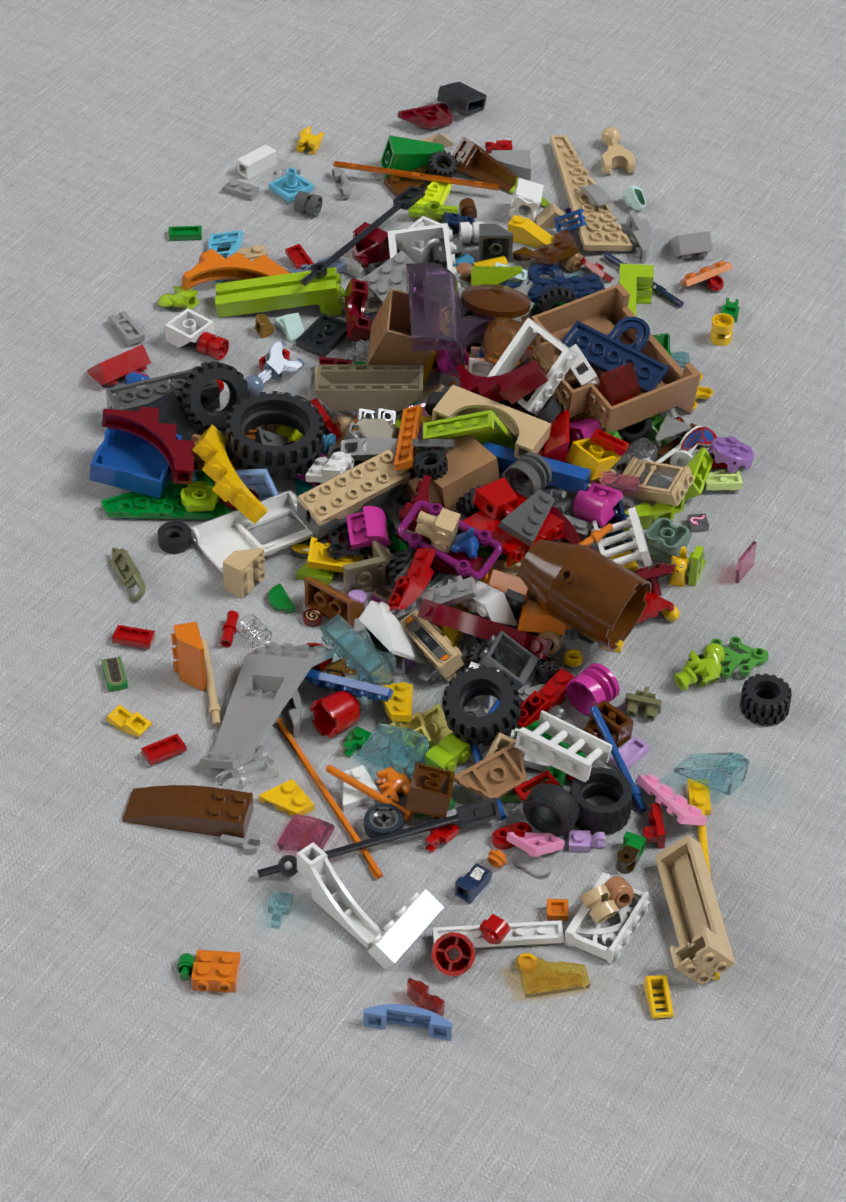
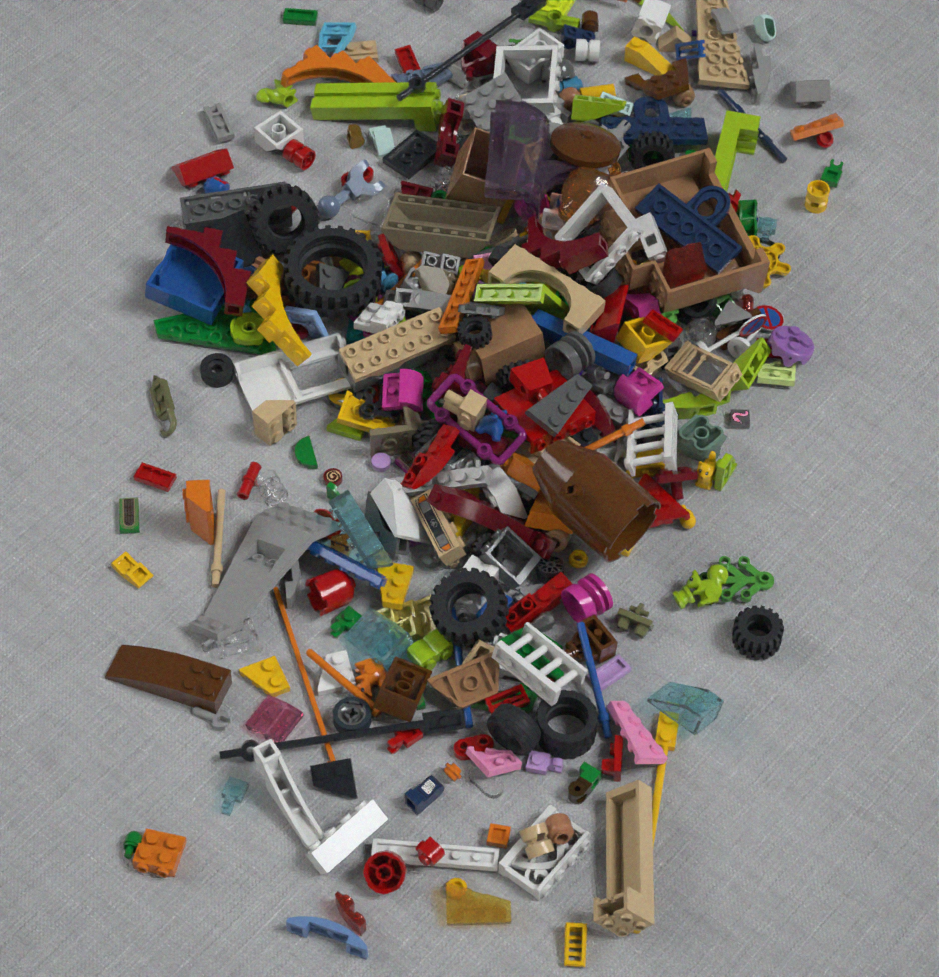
camera: 10 degrees right, 10 degrees up
red plate [141,733,187,766] -> none
dark orange slope [304,576,365,630] -> none
dark grey slope [478,224,513,262] -> none
plate [580,257,613,283] -> none
clear pink slope [601,471,640,495] -> none
clear pink piece [735,541,757,583] -> none
none -> black wing [310,758,358,799]
none -> green tile [326,482,346,506]

